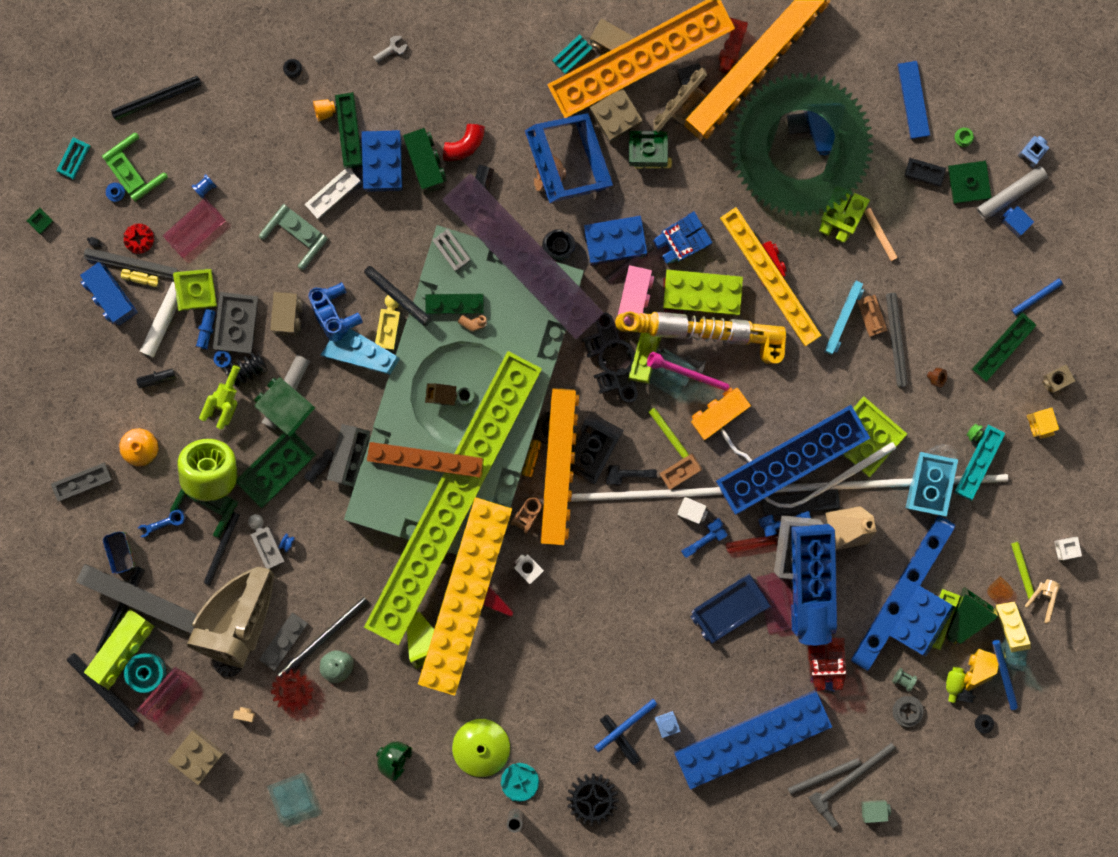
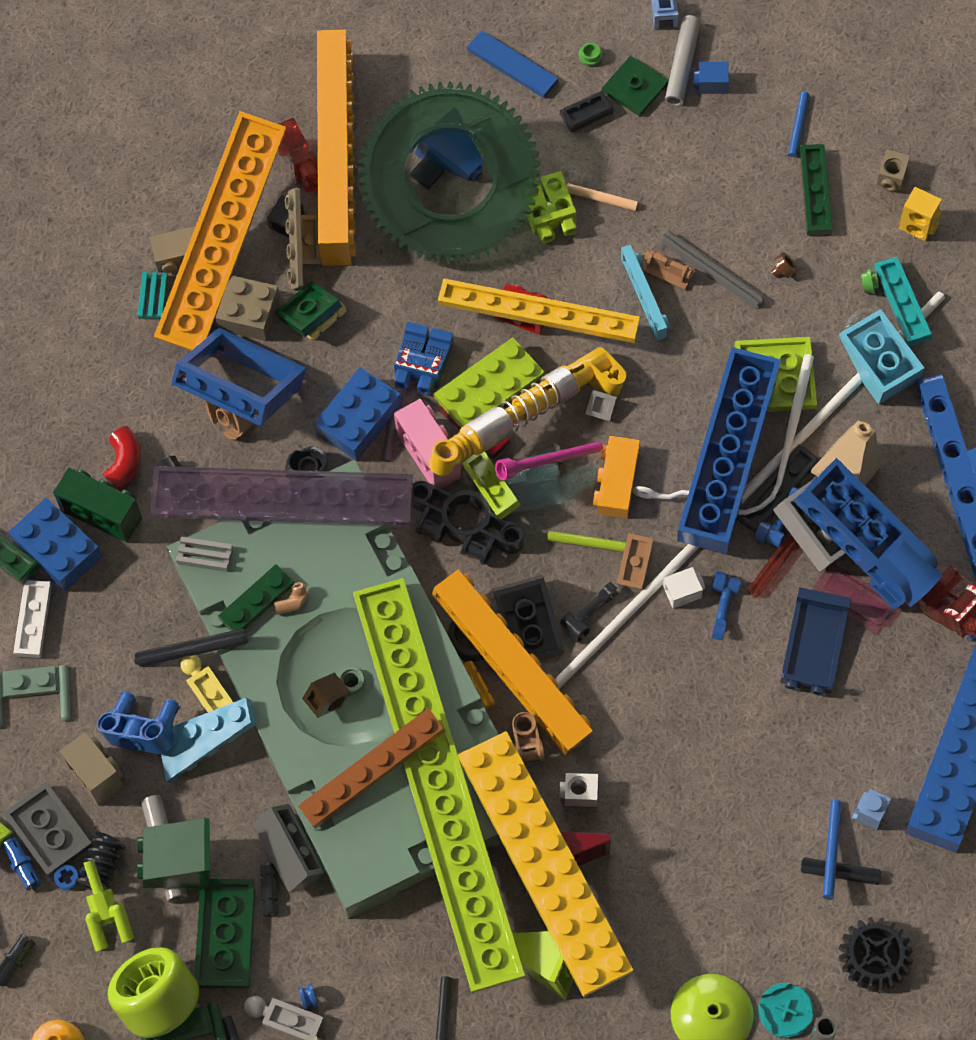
camera: 35 degrees left, 20 degrees down
none -> light grey plate [585,390,617,421]

